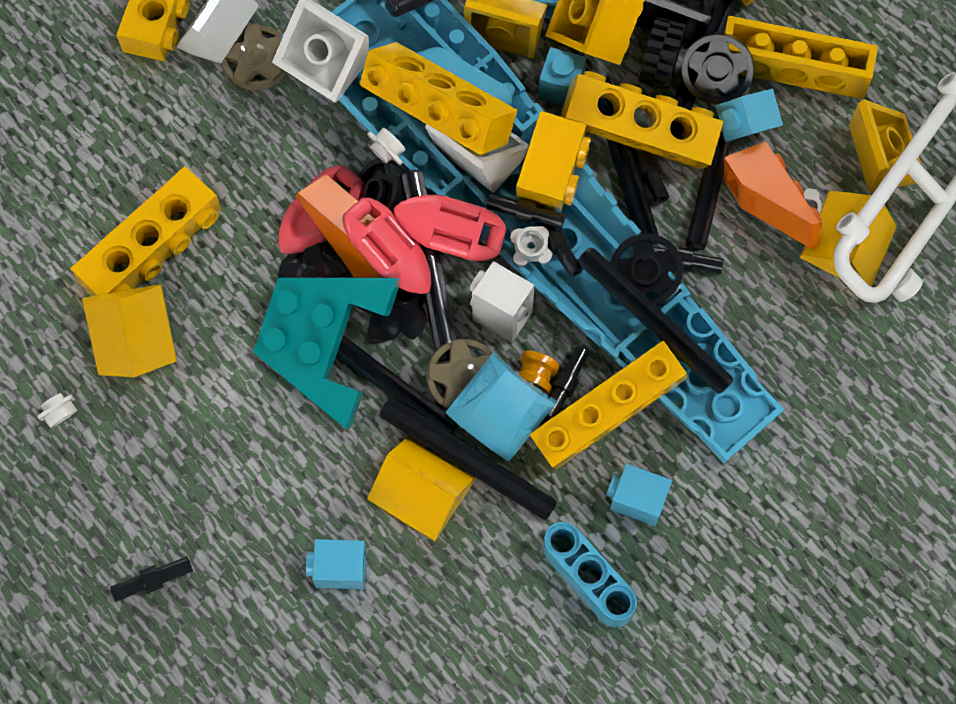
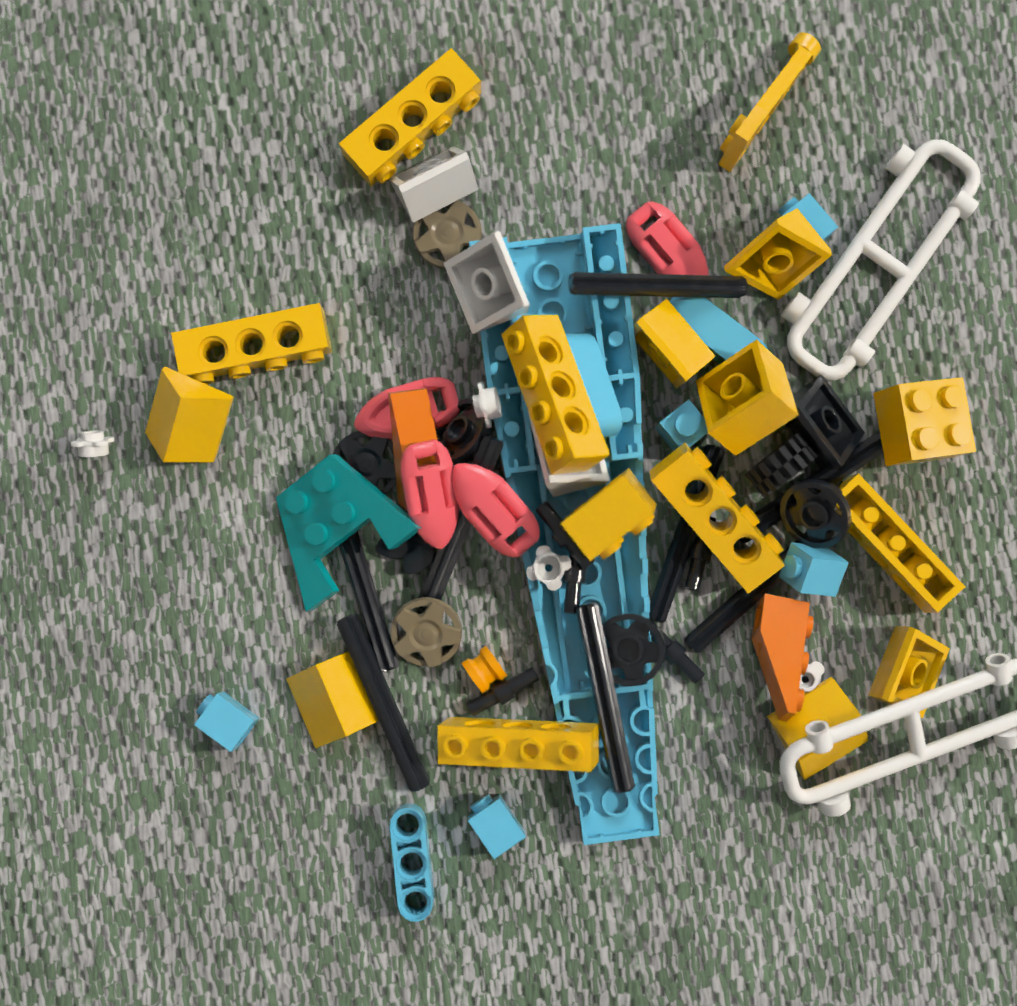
camera: 30 degrees right, 15 degrees up
black bar [110,556,193,602] -> none
medium azure slope [446,352,557,462] -> none
white brick [470,261,534,343] -> none

